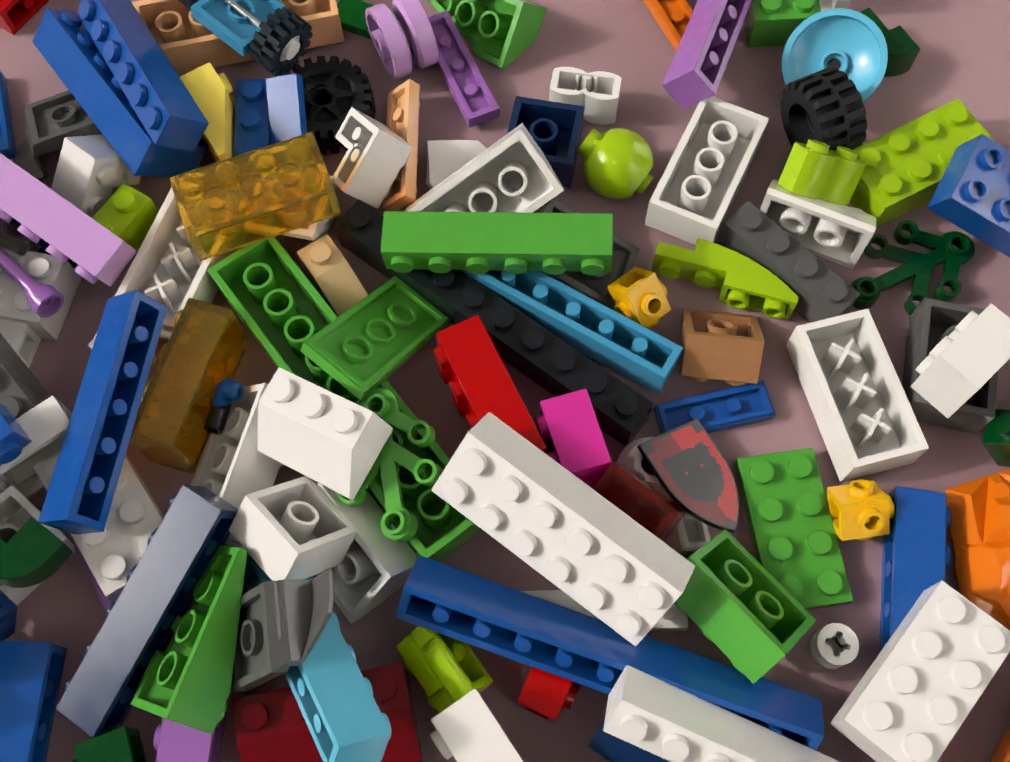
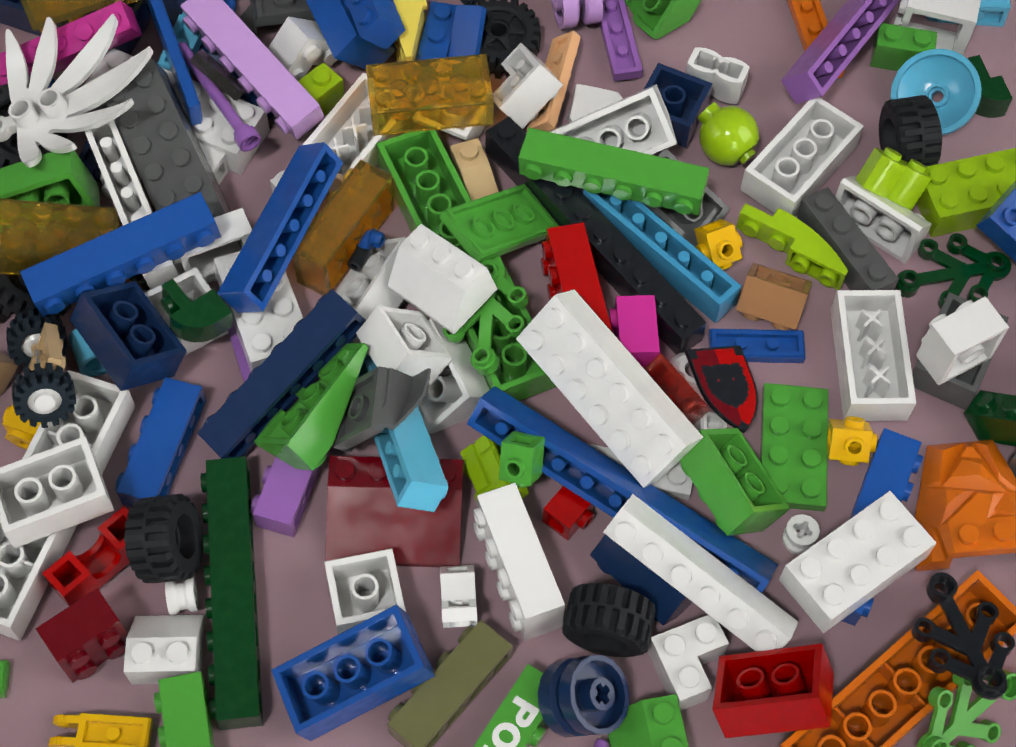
camera: 10 degrees right, 5 degrees down
none -> bright green brick [499,431,545,487]

